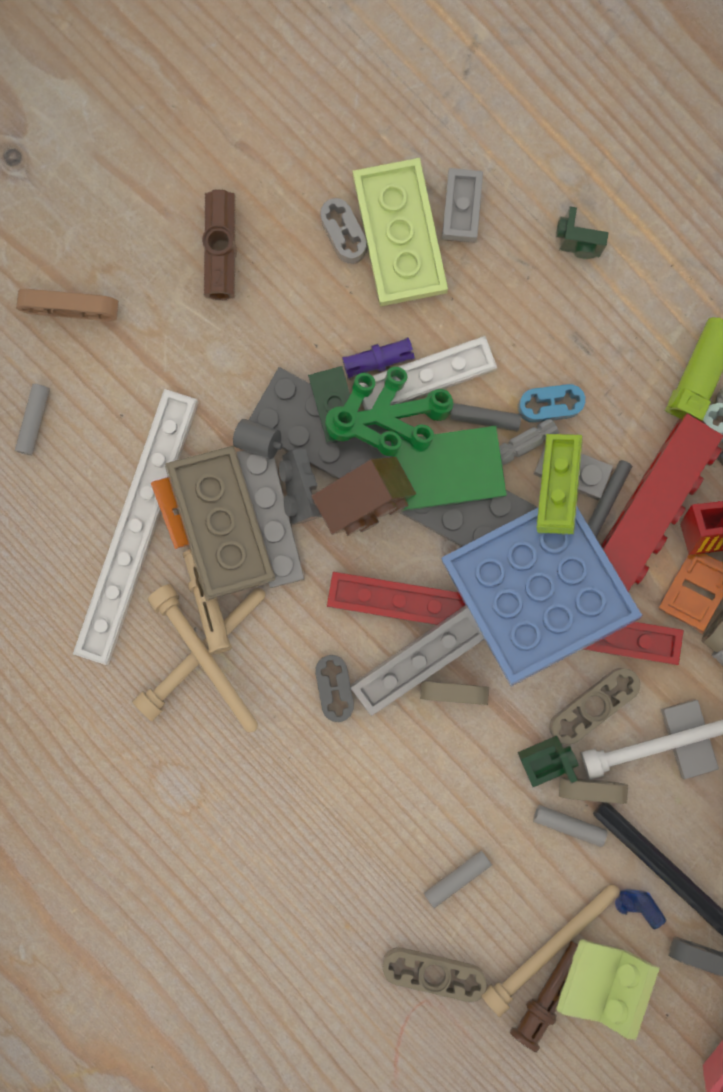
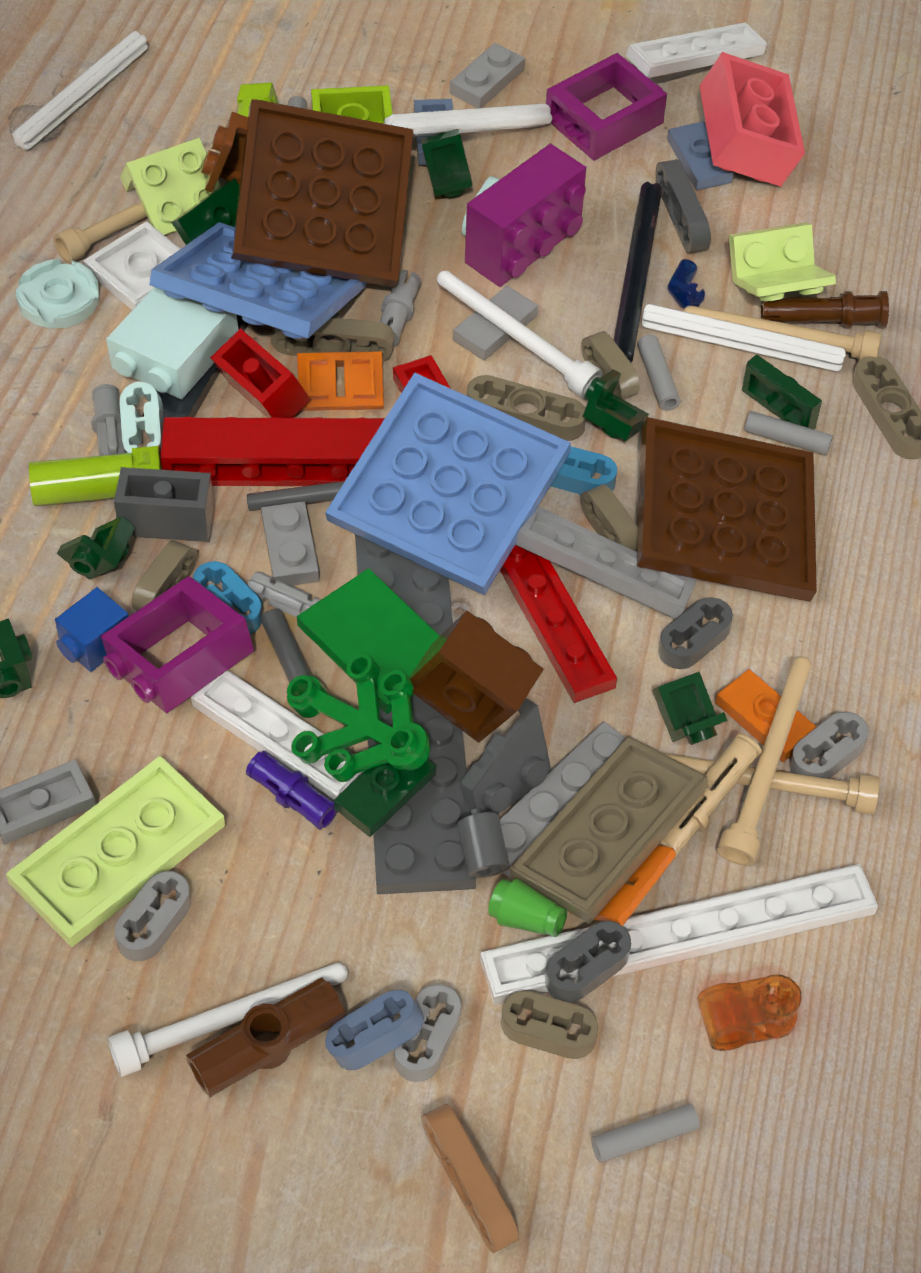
camera: 125 degrees left, 30 degrees down
lime tile [536,434,583,534] -> none
none -> blue brick [55,587,129,672]
none -> dark green bracket [57,516,135,580]
none -> magenta window [100,576,254,714]
none -> white piece [107,963,348,1077]
none -> dark grey brick [114,467,214,542]
none -> dark tan beam [131,540,197,611]
none -> sand blue beam [325,990,424,1070]
none -> light grey beam [394,984,461,1082]
none -> bright green cone [488,879,567,937]
none -> dark tan beam [501,991,598,1059]
none -> dark grey beam [545,921,632,1002]
none -> dark azure beam [550,446,617,495]
none -> reddish brown plate [637,417,817,602]
none -> white axle [642,304,846,372]
none -> dark green bracket [652,672,728,745]
none -> clear orange piece [697,974,802,1051]
none -> orange plate [715,669,817,762]
none -> dark green plate [742,354,822,429]
none -> light grey beam [789,711,869,779]

